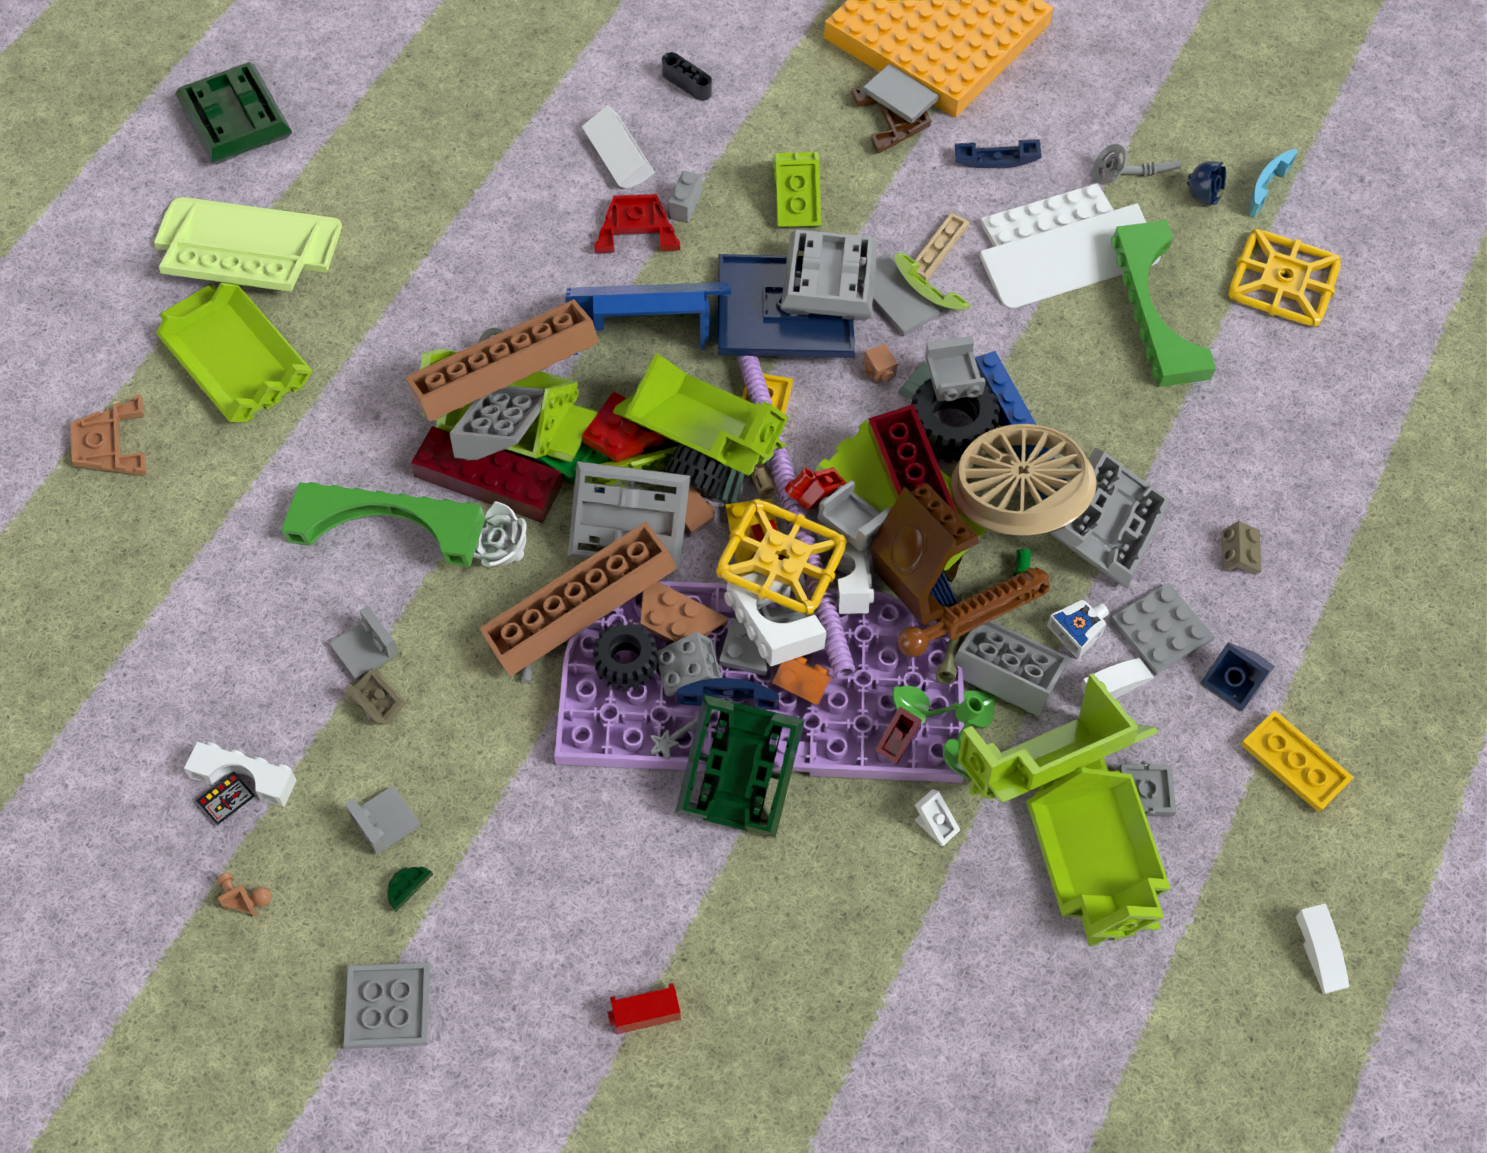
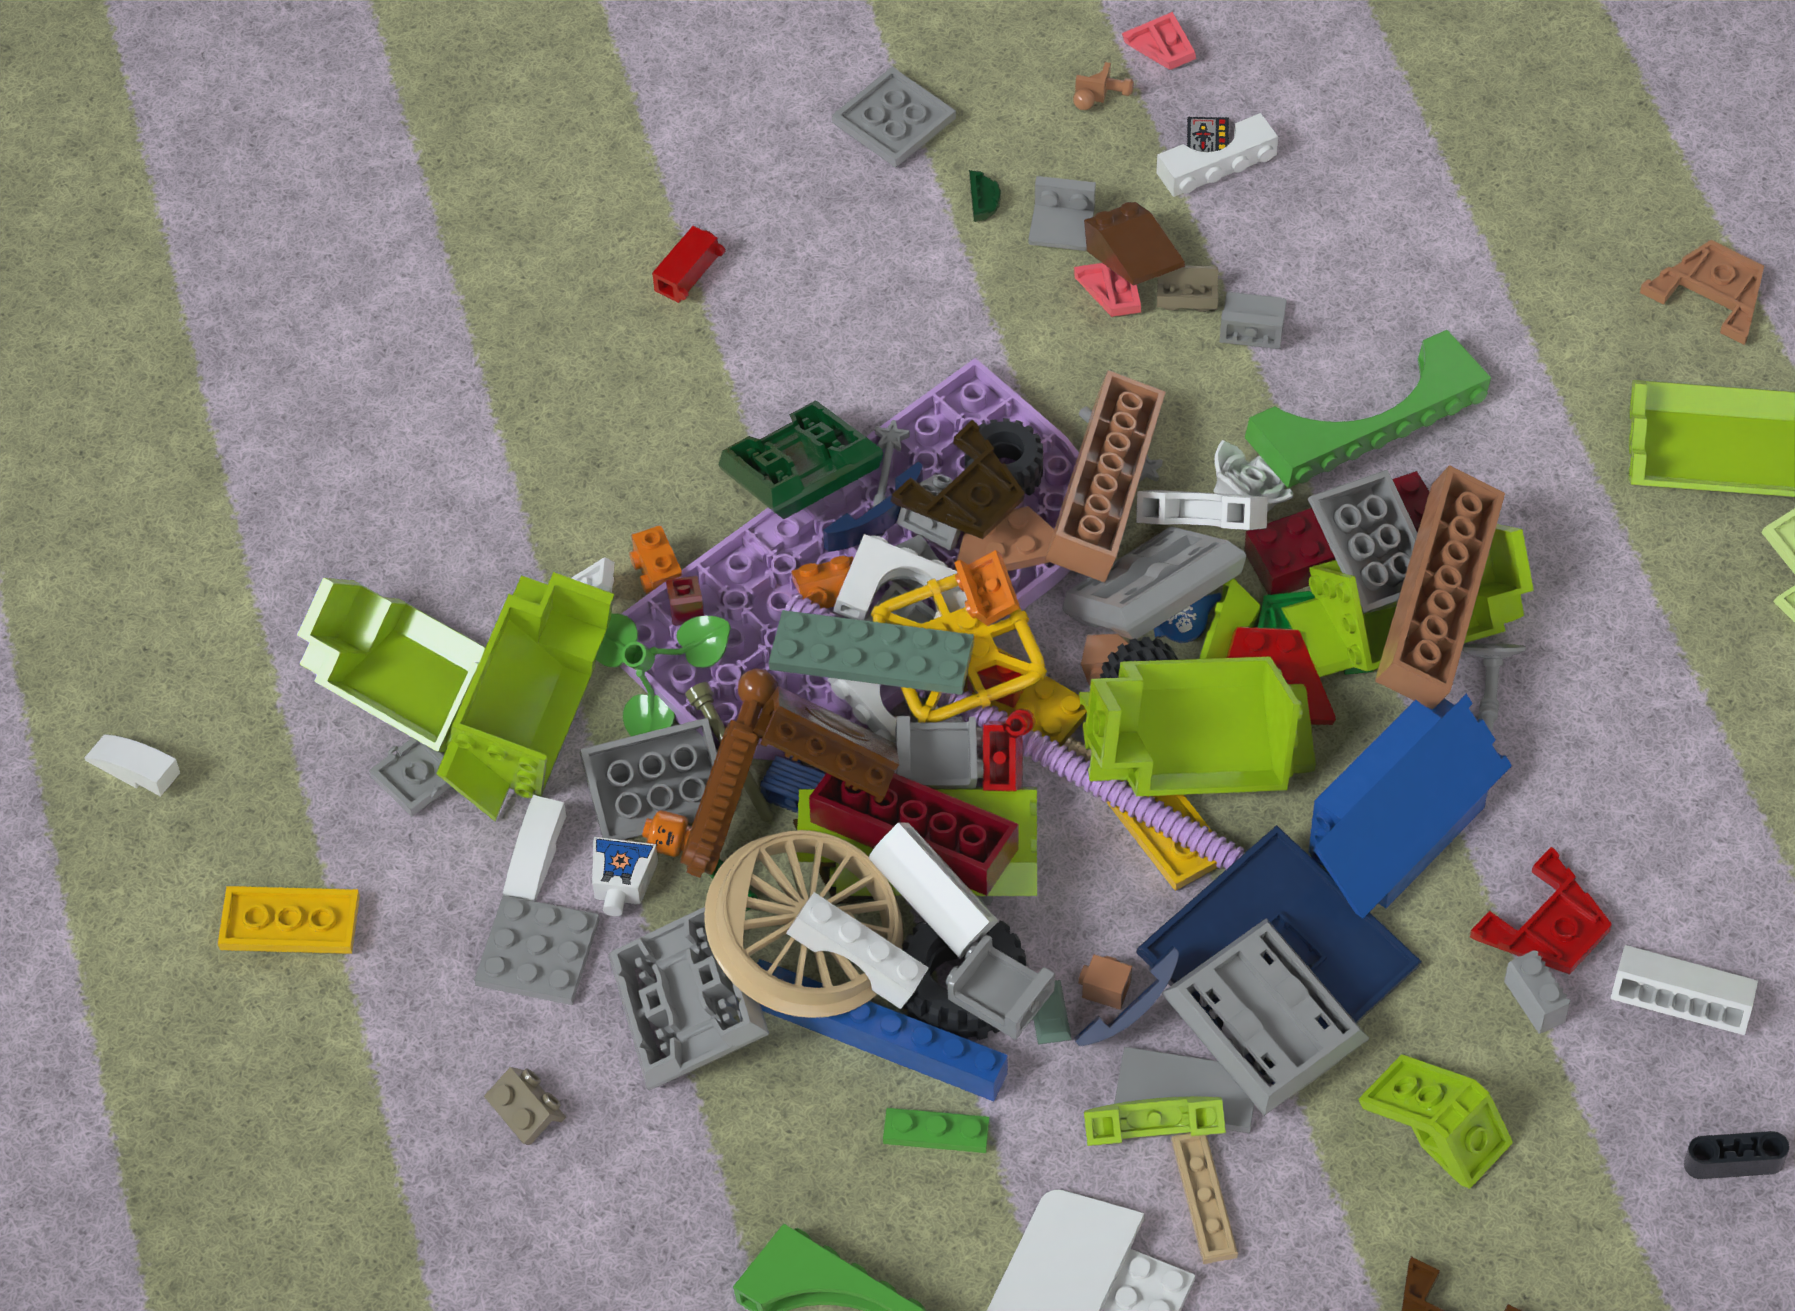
camera: 140 degrees right, 5 degrees down
dark blue slope [1200,642,1275,711] -> none
none -> orange bracket [629,526,682,594]
none -> orange head [642,810,692,857]
none -> sand green plate [769,610,974,695]
none -> white arch [786,892,928,1009]
none -> white brick [869,823,998,959]
none -> bright green plate [883,1108,989,1153]
none -> dark brown wing [891,420,1025,539]
none -> orange bracket [954,550,1020,626]
none -> coral wing [1074,263,1141,317]
none -> dark blue slope [1074,945,1179,1046]
none -> reddish brown slope [1084,202,1185,286]
none -> coral wing [1122,12,1196,70]
none -> white arch [1136,490,1268,530]

